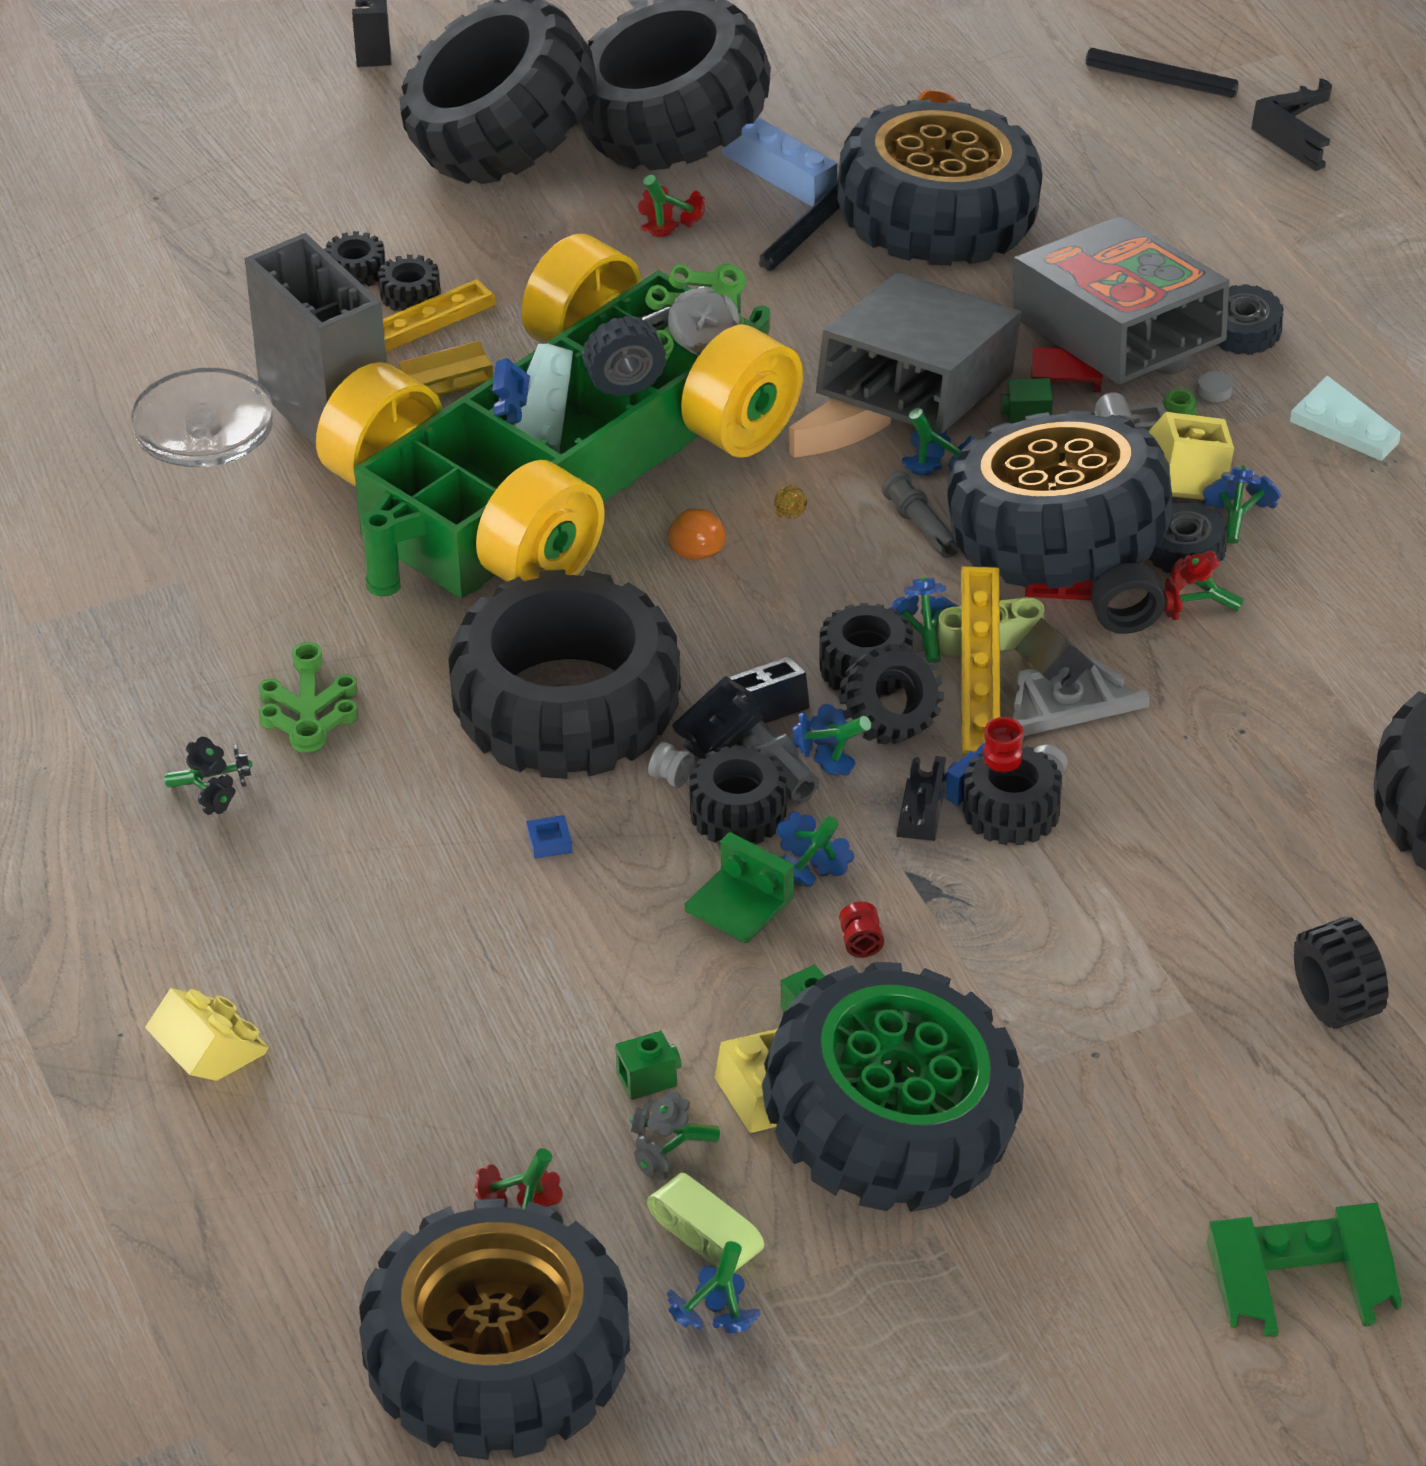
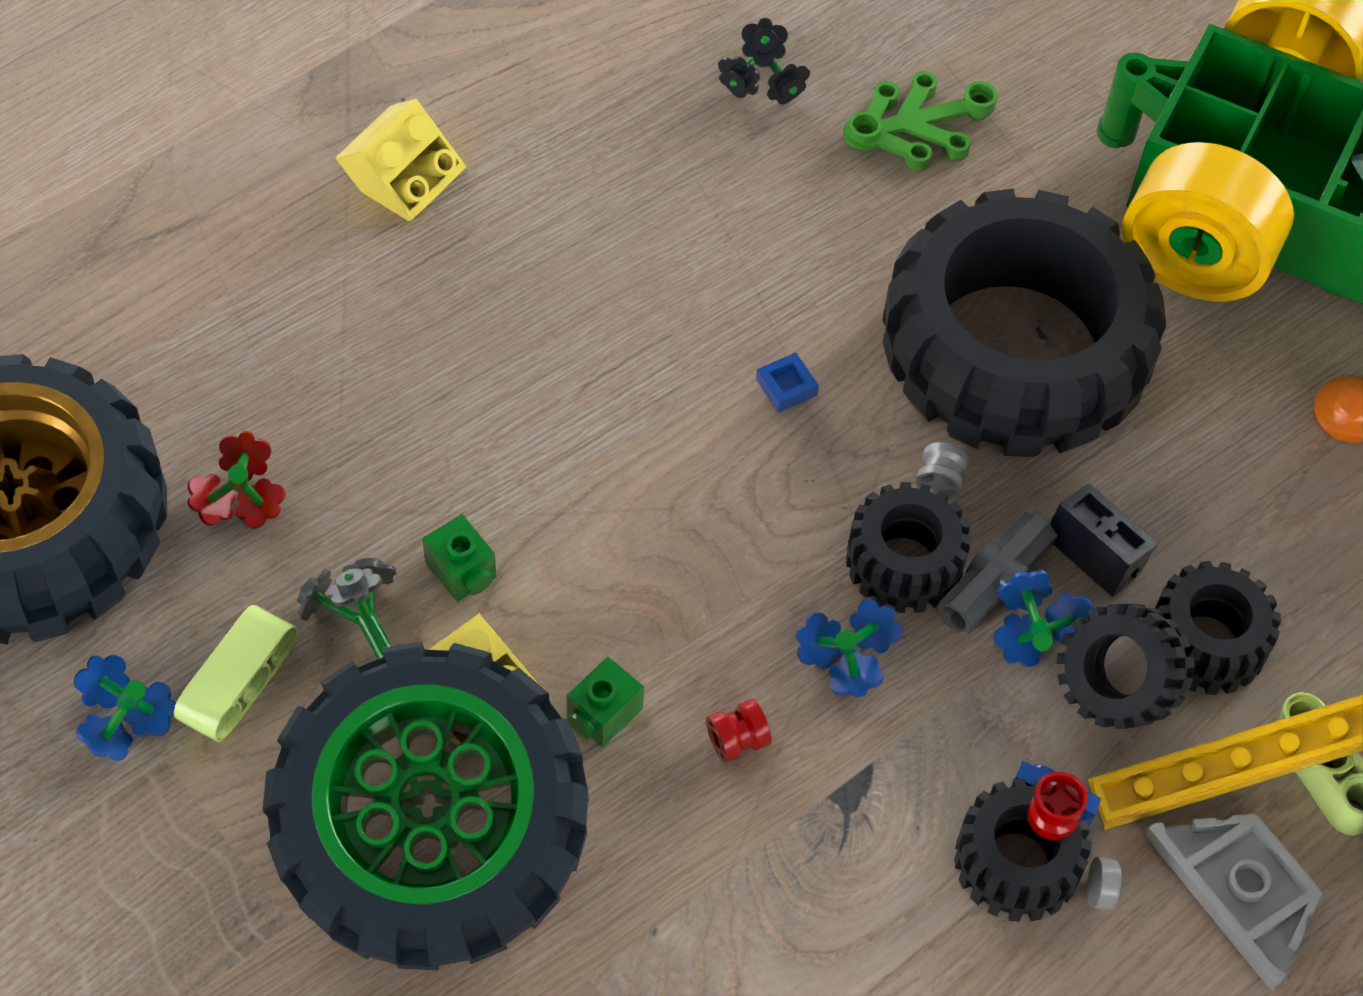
camera: 70 degrees right, 15 degrees up
black hinge [672,676,764,759] -> none
green bracket [685,832,794,943] -> none
plant [889,576,958,664] -> none
black hinge [896,756,946,841] -> none
black hinge [1015,618,1094,688] -> none

